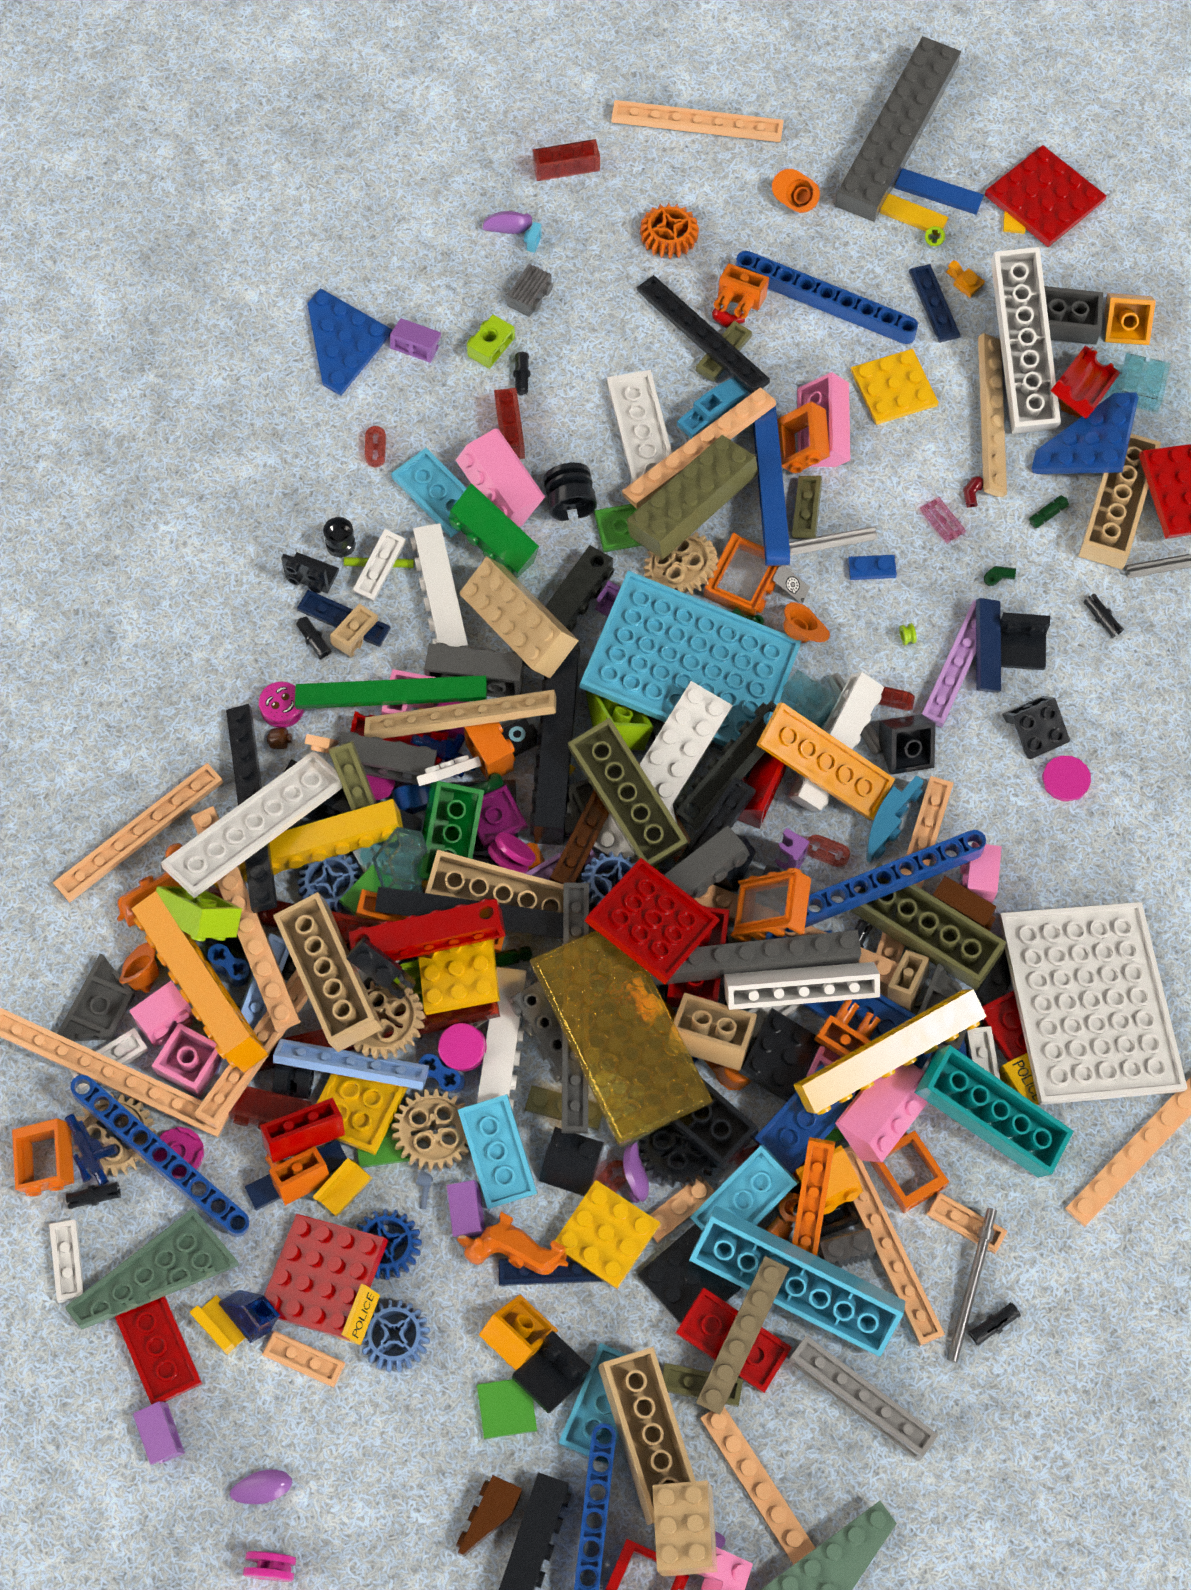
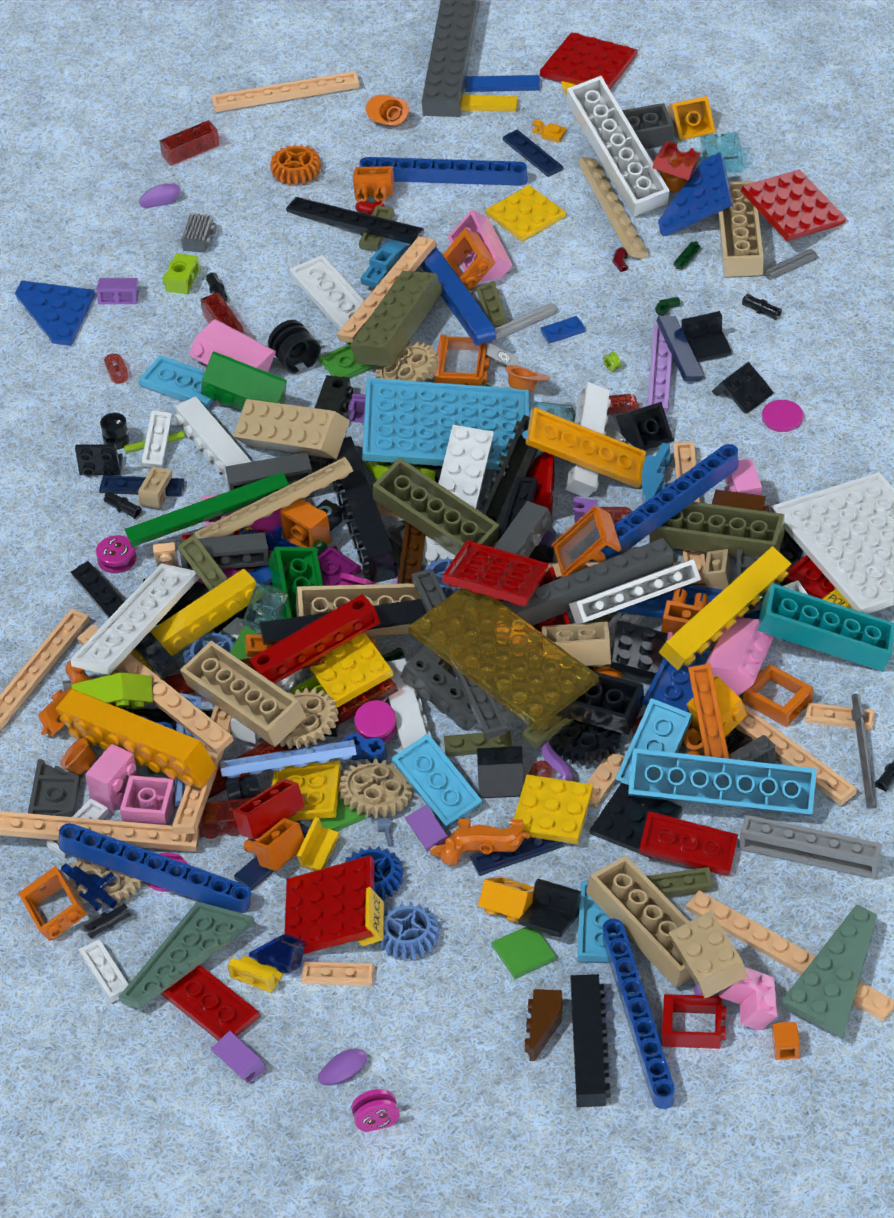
camera: 15 degrees left, 20 degrees down
reddish brown piece [267,727,292,749] -> none
black hinge [346,938,416,999] -> none
white plate [417,755,481,786] -> none
medium azure plate [524,222,542,253] -> none
dark tan plate [696,1256,789,1415] -> none
clear pink tile [920,497,966,544] -> none
lime bush [925,226,946,246] -> none

